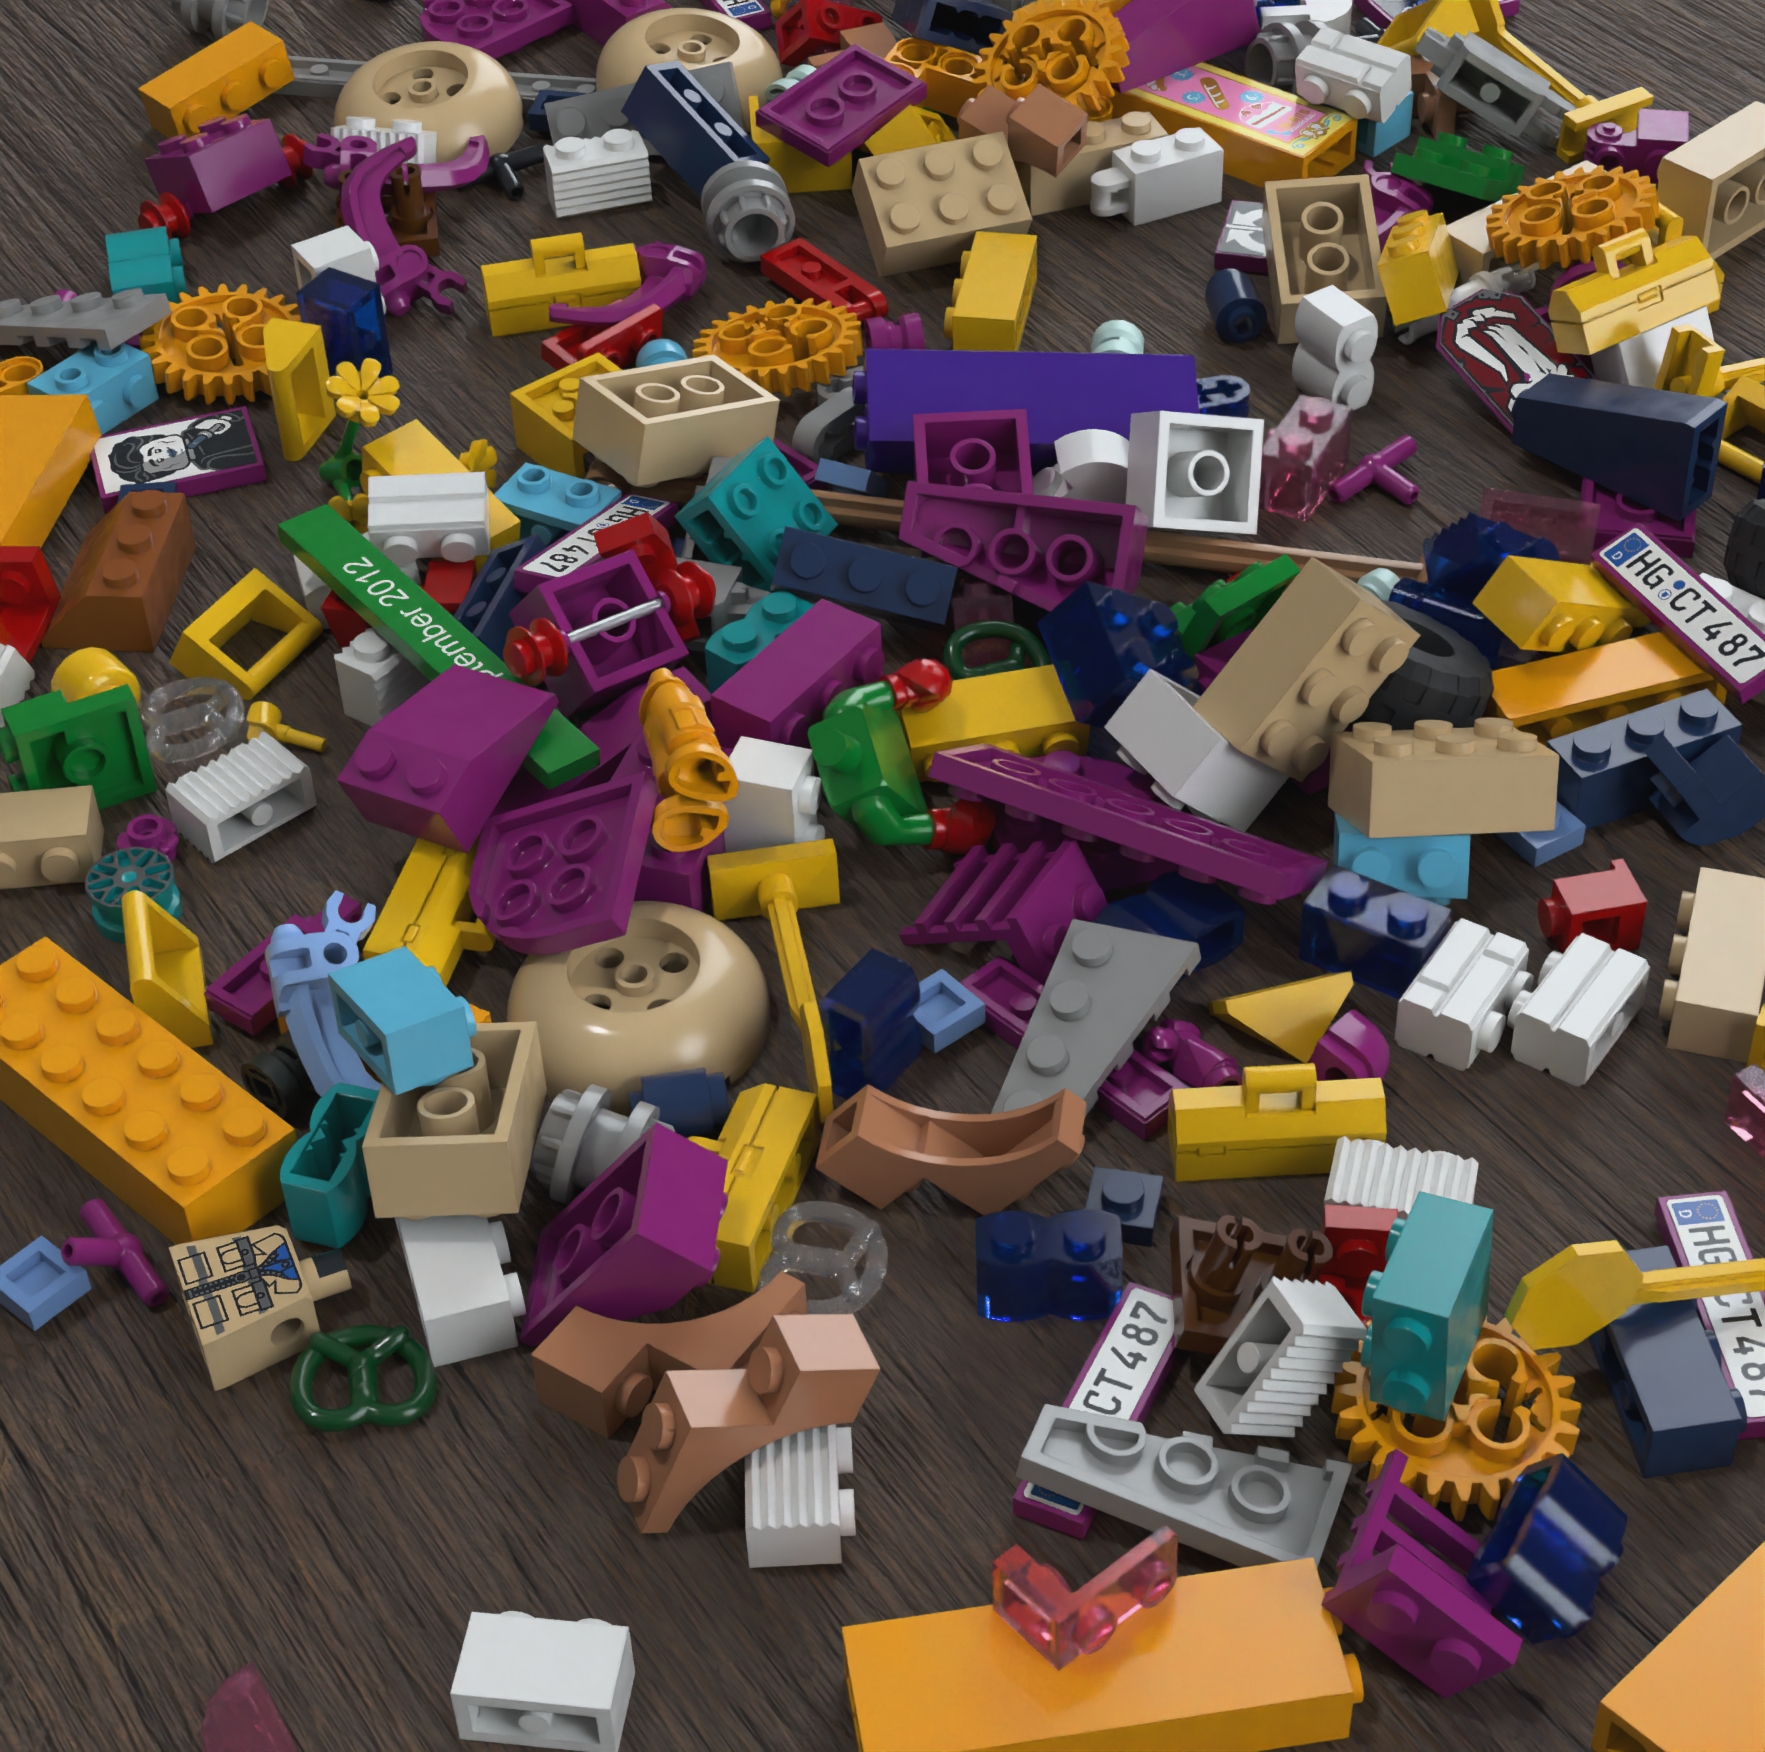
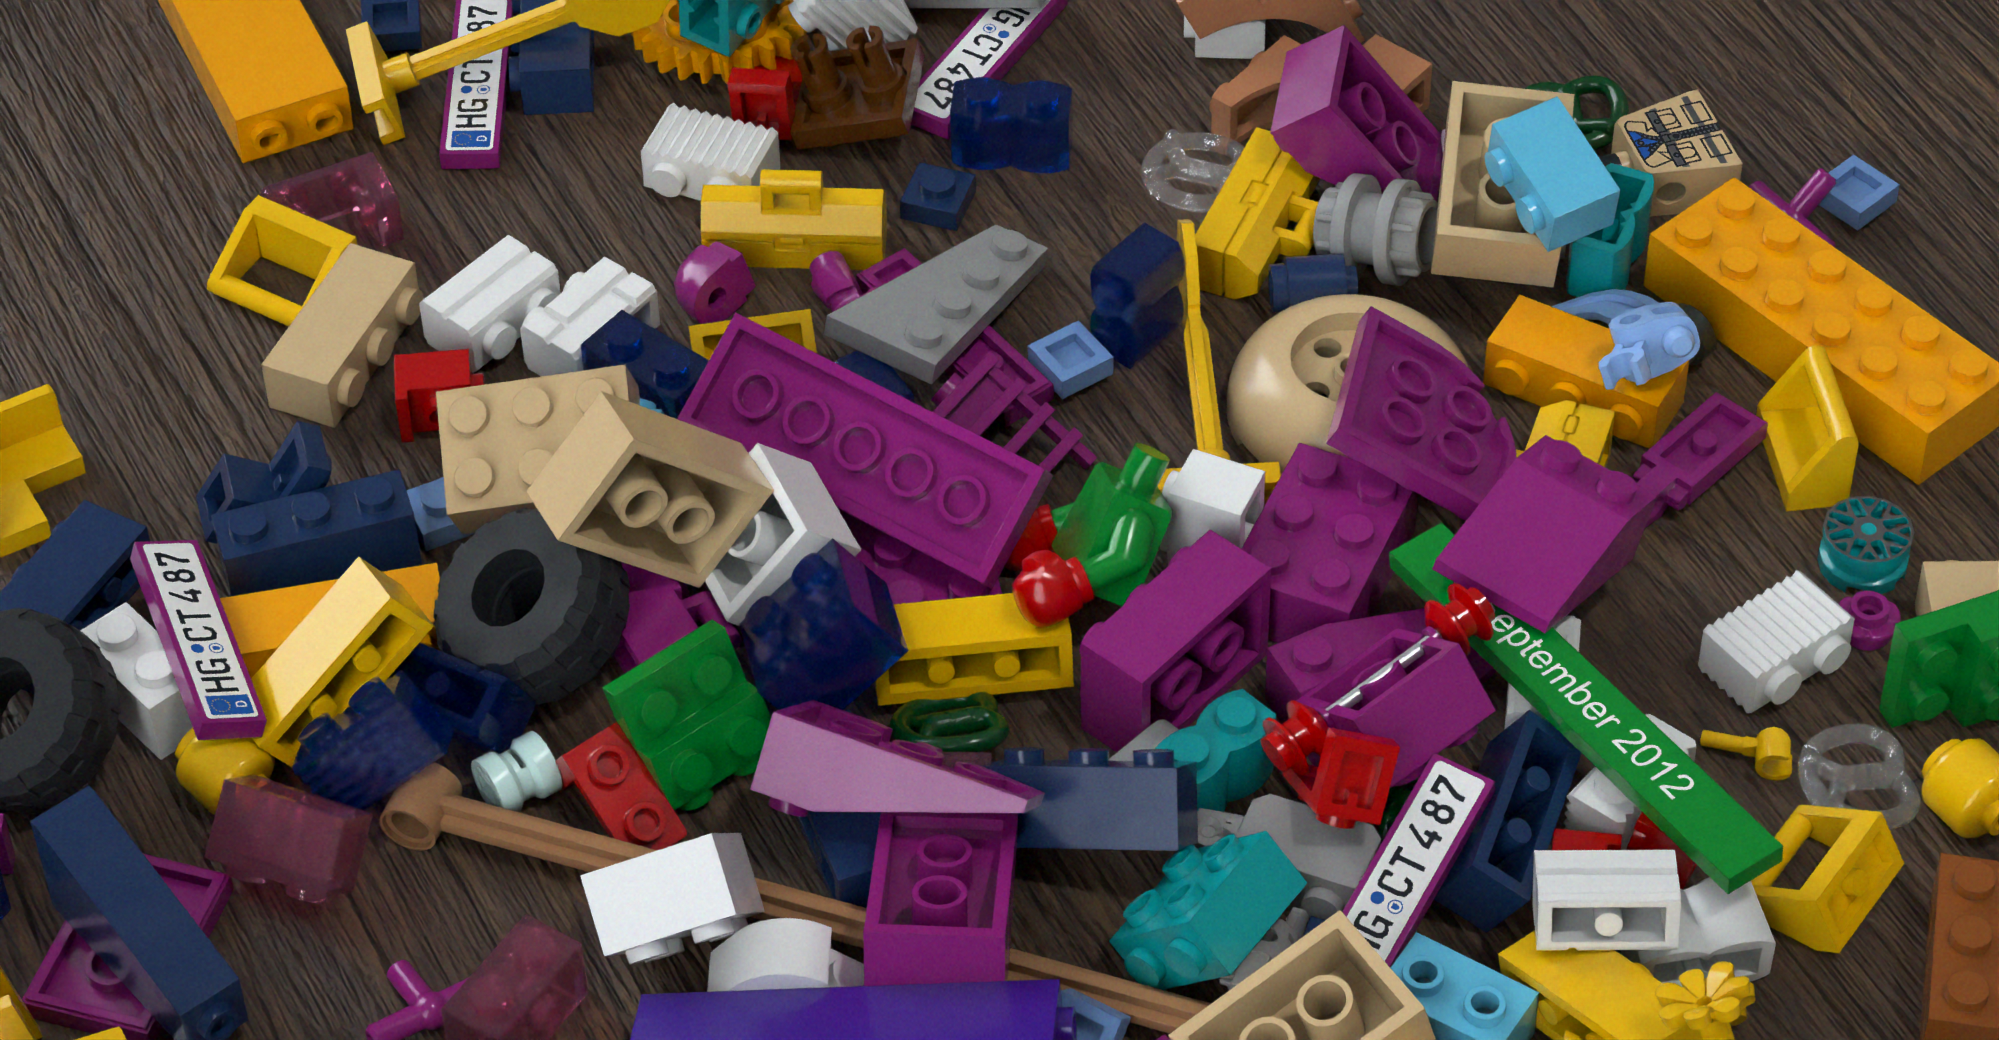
camera: 175 degrees left, 5 degrees up
light orange piece [639,668,739,852] -> none
nougat arch [815,1084,1086,1219] -> none

